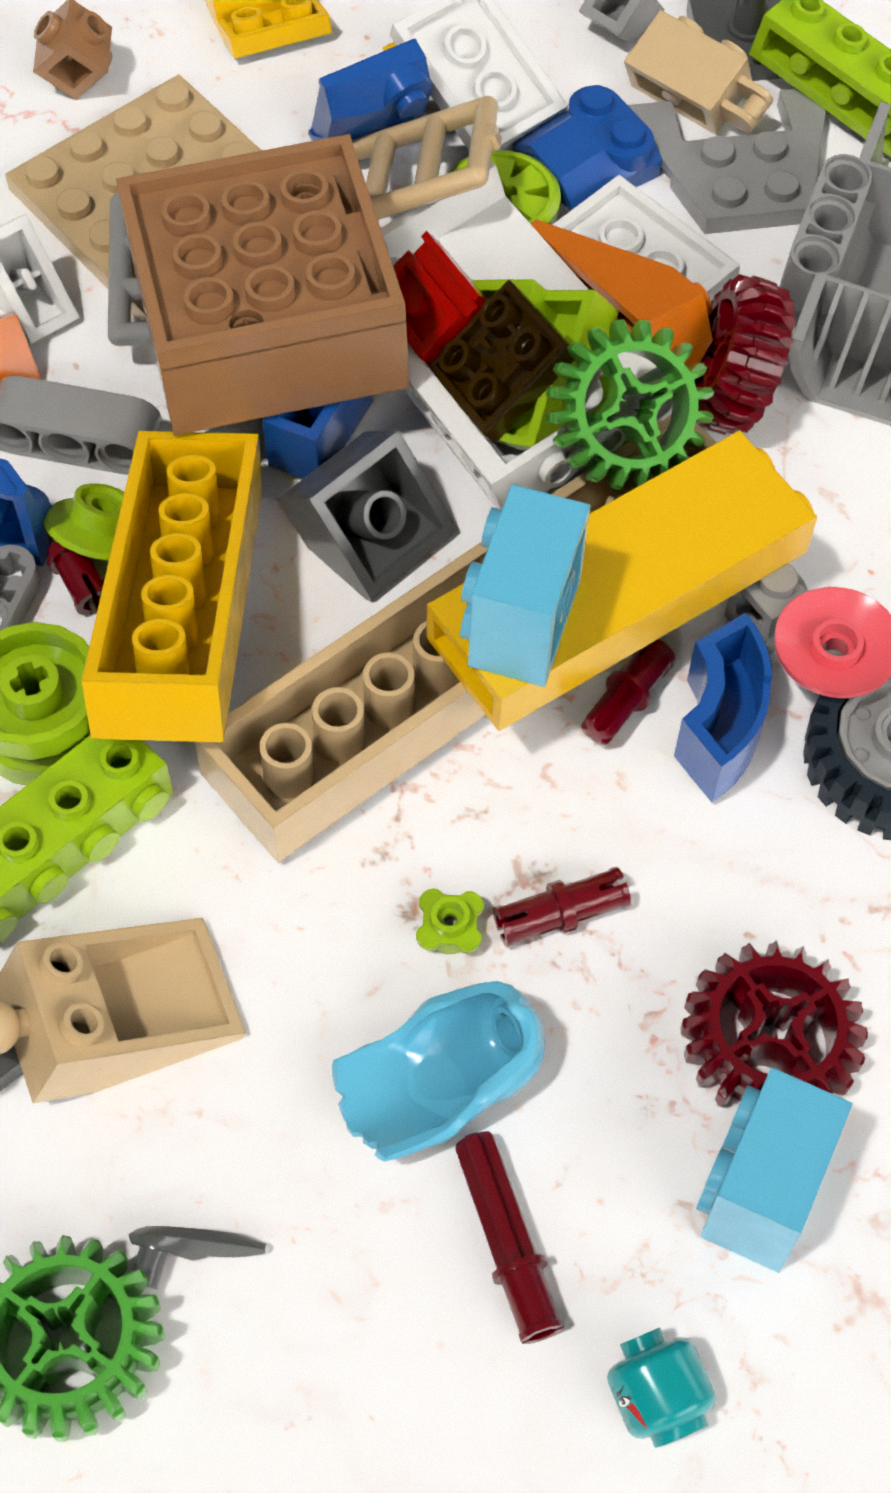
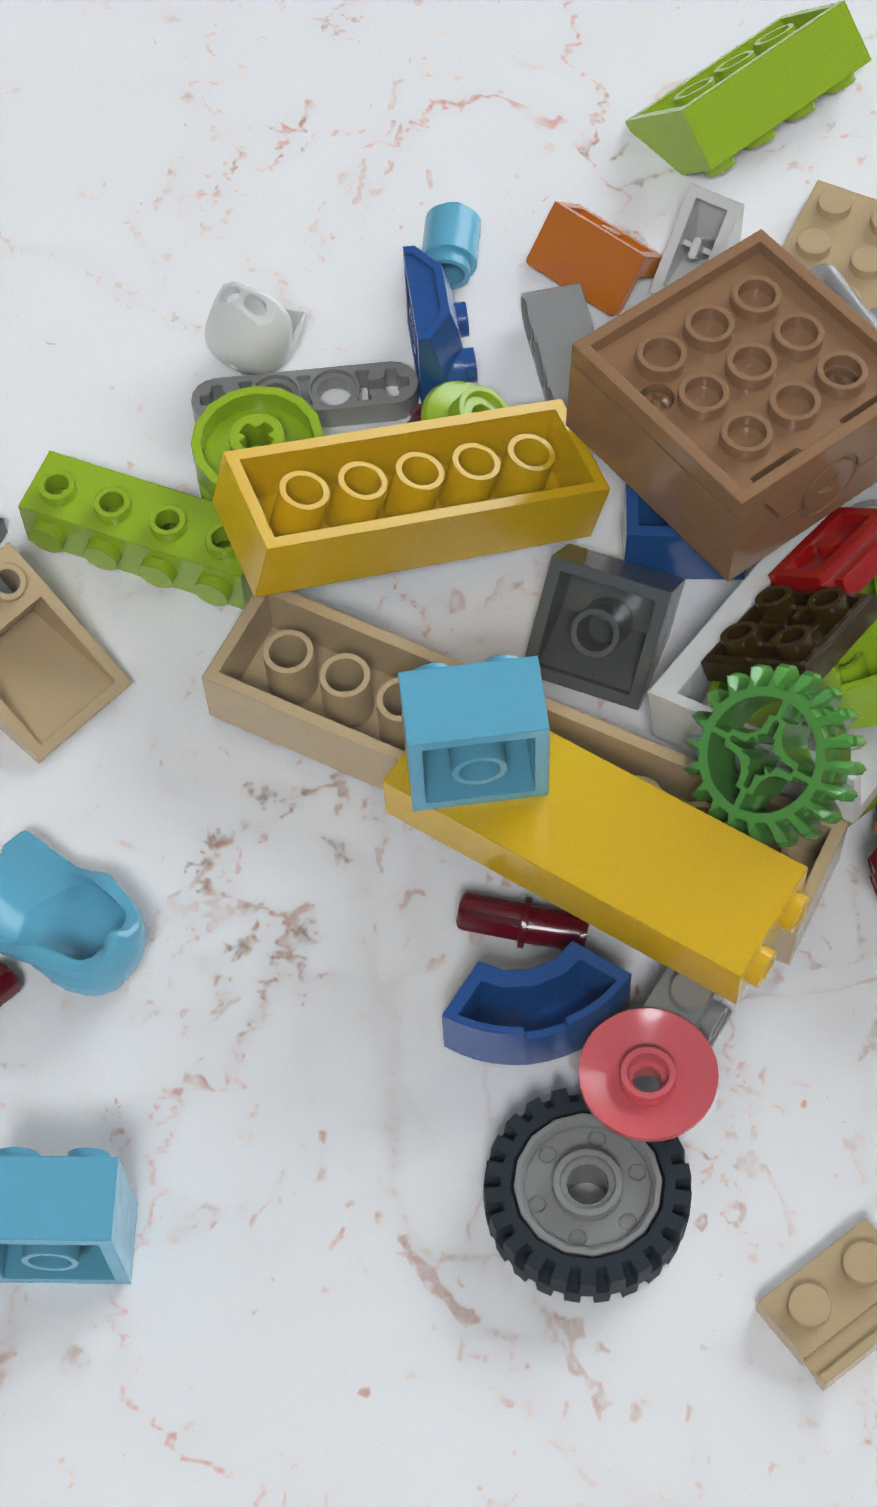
camera: 70 degrees right, 0 degrees up
lime plate [416,888,484,954] -> none
dark red pin [493,866,631,948] -> none
dark red gear [680,940,868,1107] -> none

